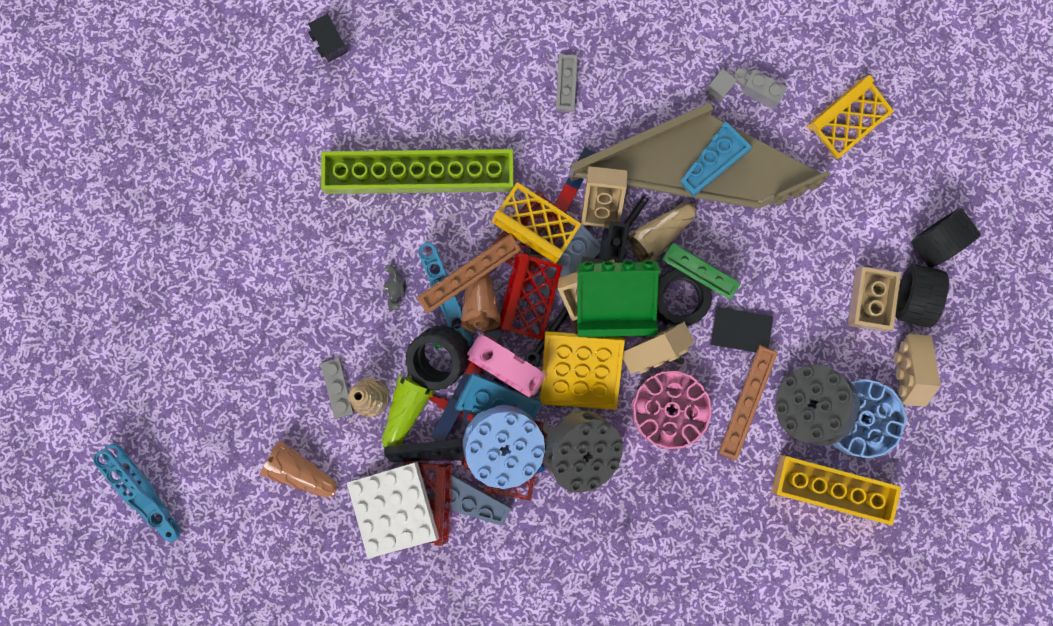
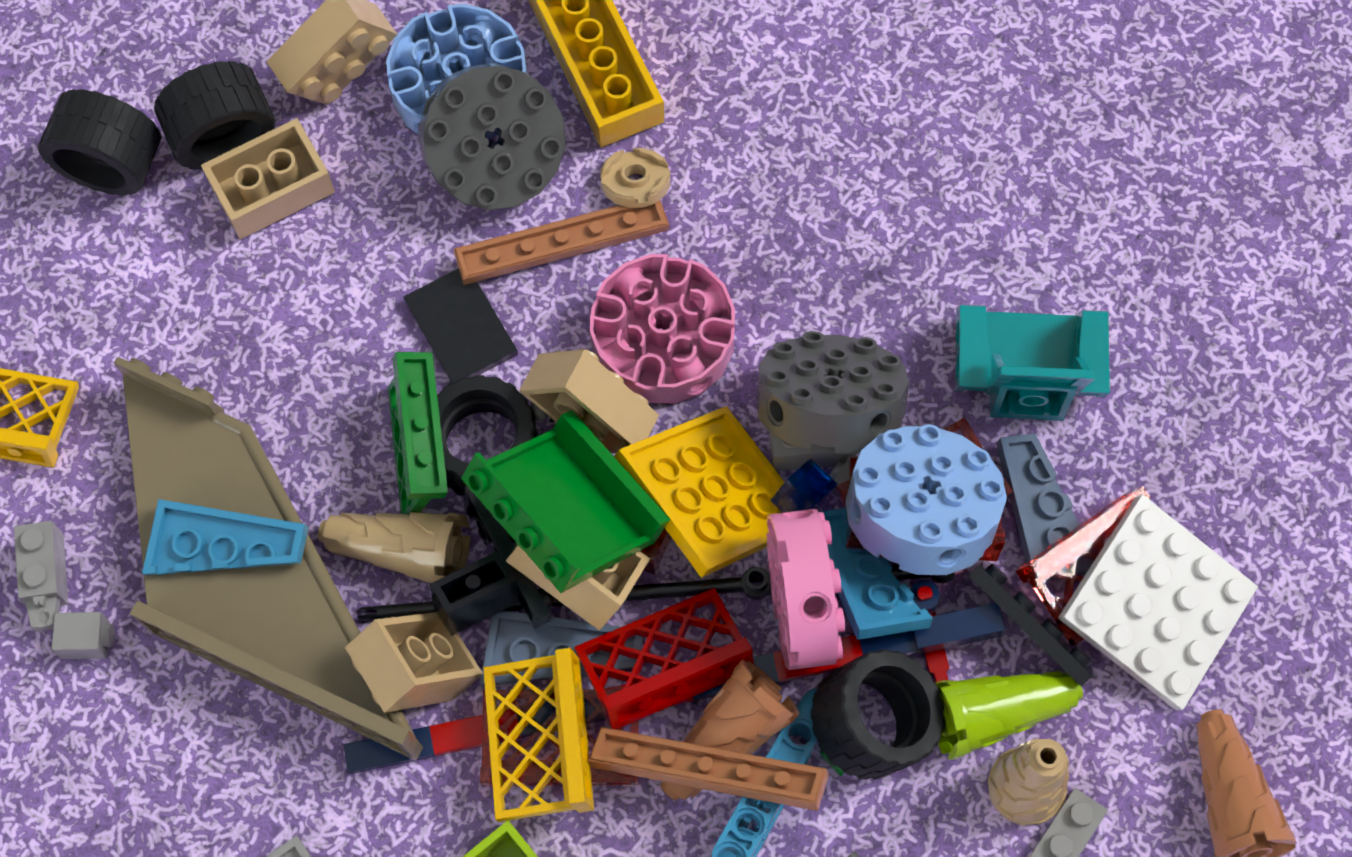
camera: 130 degrees left, 15 degrees down
none -> tan tile [601,148,670,208]
none -> clear blue brick [770,458,838,513]
none -> teal piece [955,305,1110,421]

